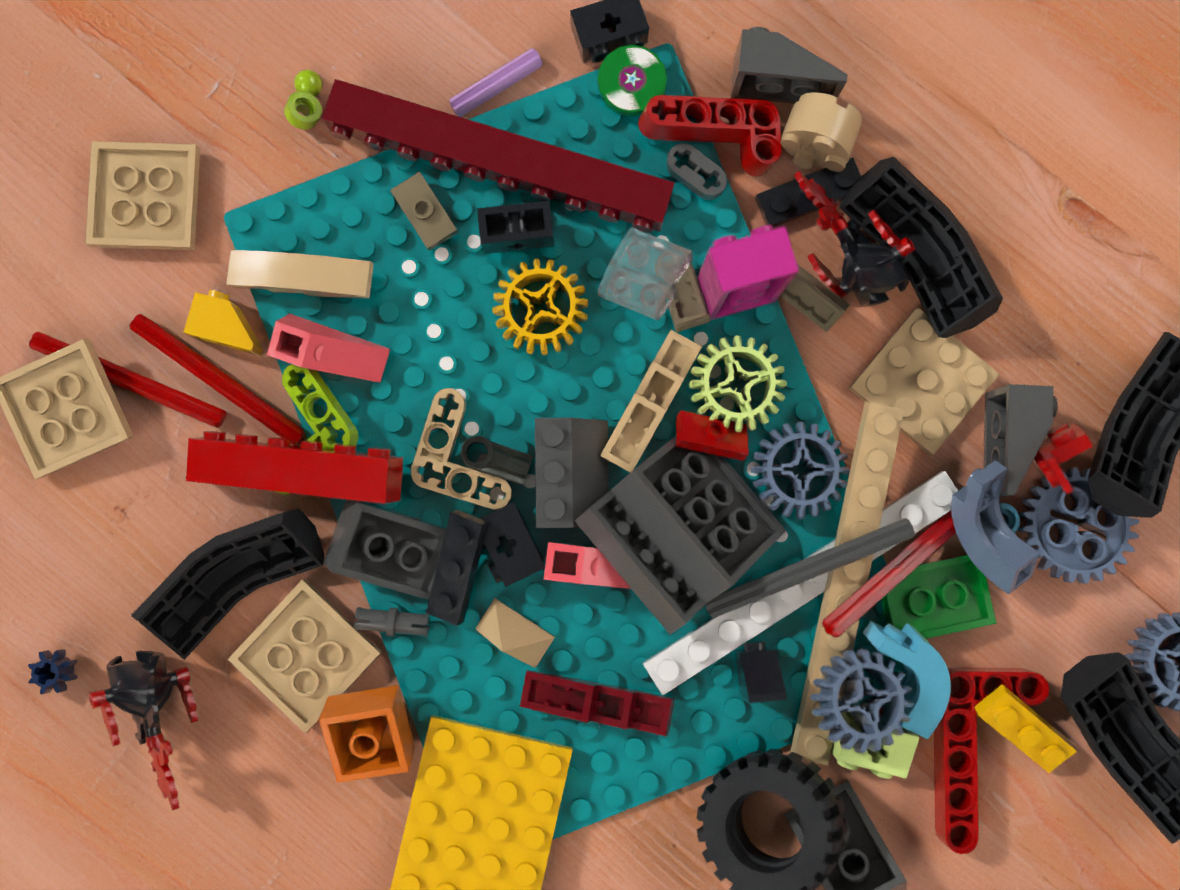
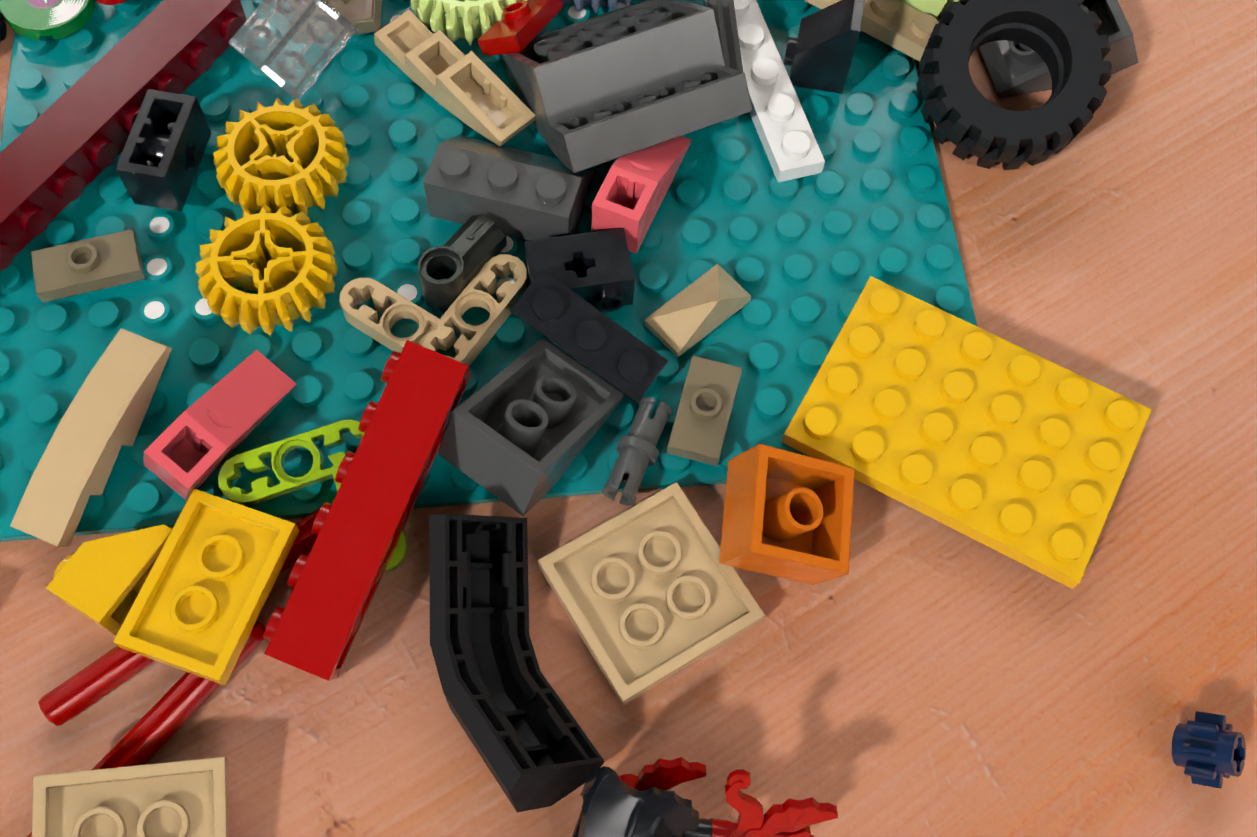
camera: 80 degrees left, 20 degrees down
dark red slope [520,670,675,736] -> none
none -> yellow plate [113,489,299,686]
none -> yellow gear [195,203,338,336]
none -> dark tan plate [667,356,742,466]

